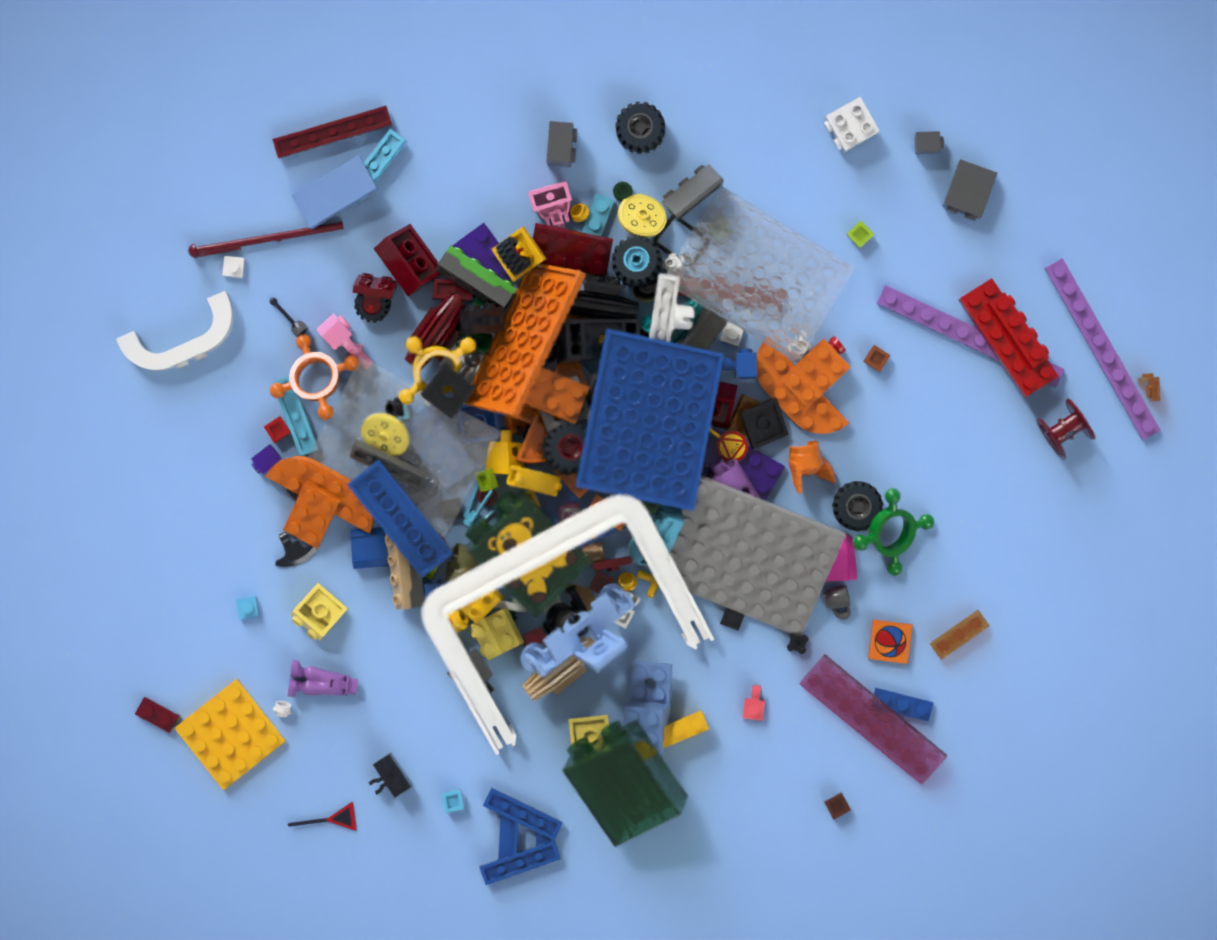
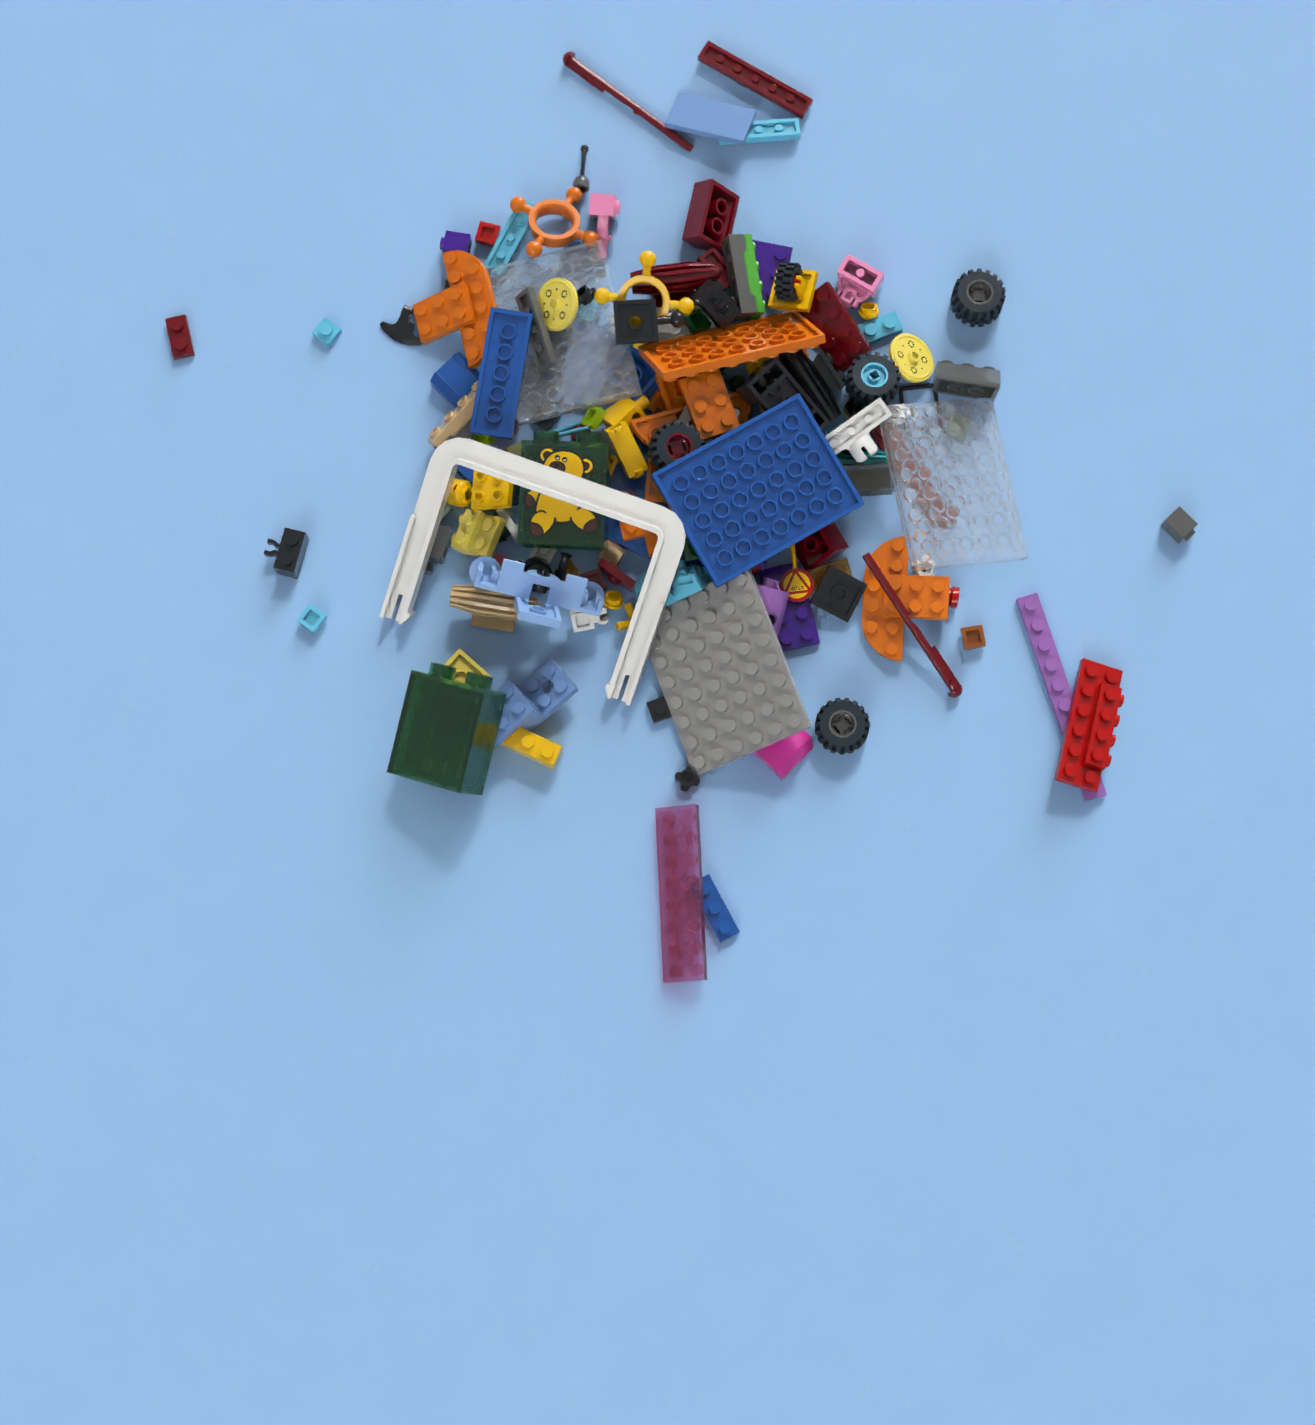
camera: 45 degrees right, 10 degrees down
white arch [116,291,234,371] -> none
yellow plate [174,679,286,790] -> none
white plate [222,256,245,278] -> none
white plate [273,701,292,717] -> none
piece [287,802,356,831] -> none
medium lavender piece [288,659,358,697] -> none
light yellow plate [290,583,348,641] -> none
dark red plate [352,273,397,323] -> none
blue plate [479,788,563,885] -> none
dark grey brick [546,121,578,167] -> none
dark green plate [613,182,633,202] -> none
white plate [719,321,744,347] -> none
blue brick [721,349,757,379] -> none
coral plate [742,685,765,721] -> none
orange helmet [788,441,836,494] -> none
dark grey piece [823,585,851,620] -> none
white brick [824,97,880,153] -> none
reddish brown plate [824,792,851,819] -> none
lime plate [846,220,875,249] -> none
green piece [853,488,934,576] -> none
tile [868,619,912,664] -> none
clear orange plate [929,609,990,660] -> none
dark grey brick [942,159,998,221] -> none
piece [1036,398,1096,460] -> none
medium lavender plate [1044,258,1160,440] -> none
clear orange bracket [1137,373,1160,402] -> none
none -> dark red bar [862,552,963,698]

